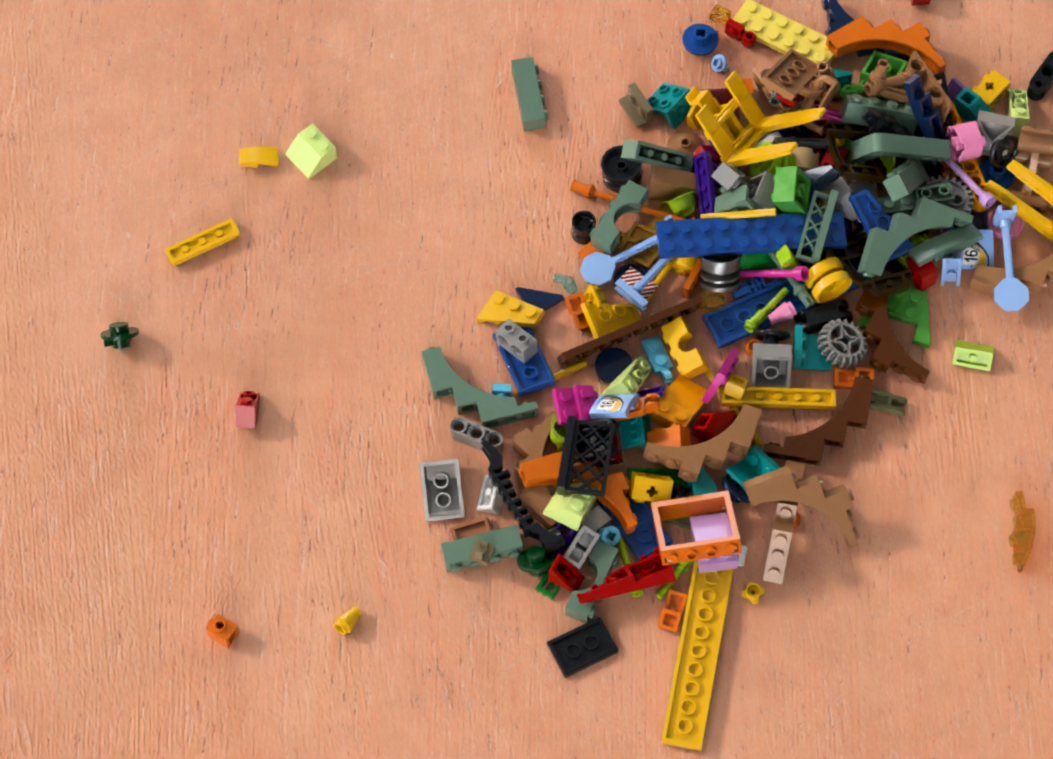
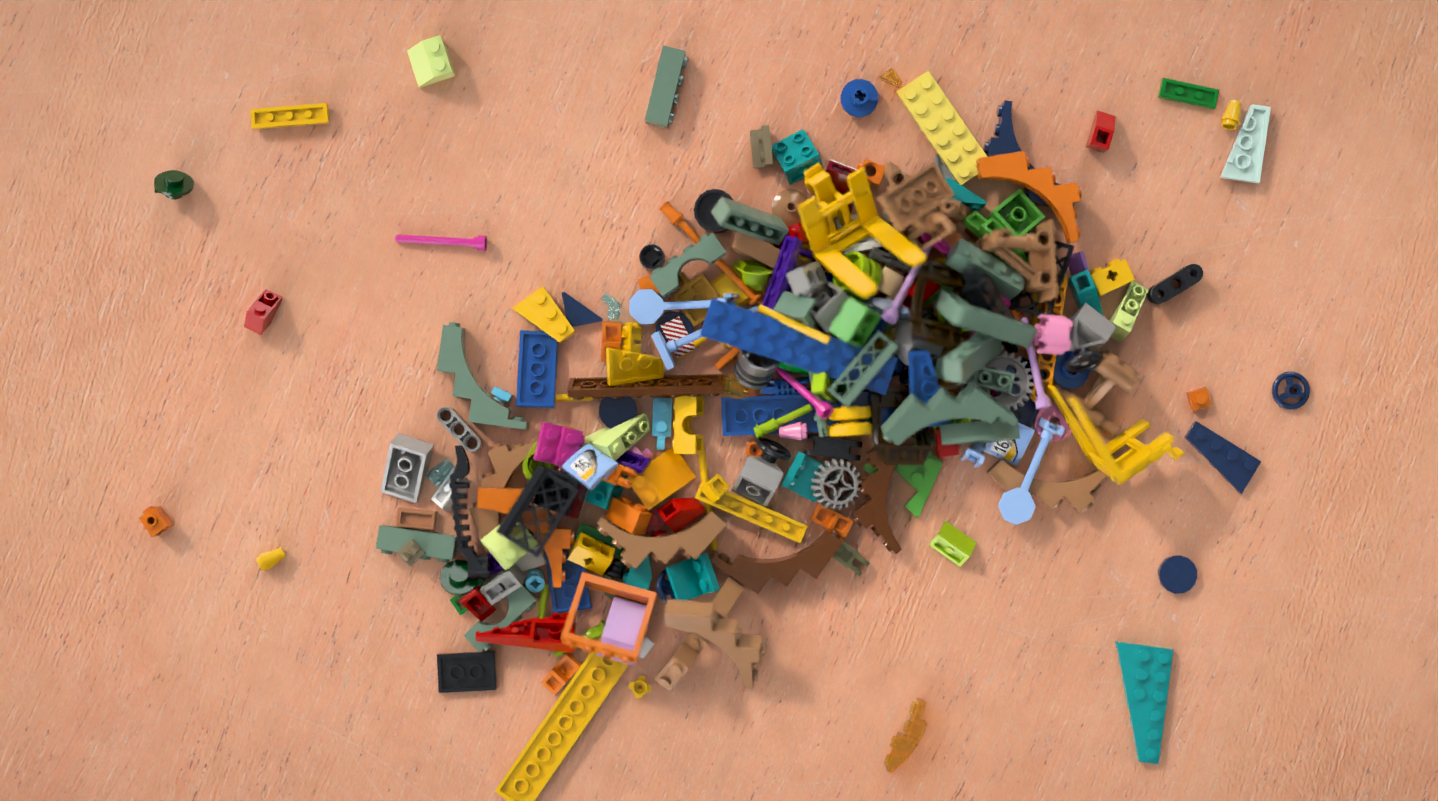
camera: 25 degrees right, 25 degrees up
yellow slope [239,146,279,168] -> none
light grey brick [495,318,537,364] -> none
dark pink wing [701,347,740,404] -> none
light blue plate [711,54,730,73] -> none
red plate [725,18,756,48] -> none
dark blue slope [904,74,946,140] -> none
none -> dark pink piece [395,235,487,251]
none -> clear light blue cone [426,458,454,487]
none -> lavender piece [881,245,932,324]

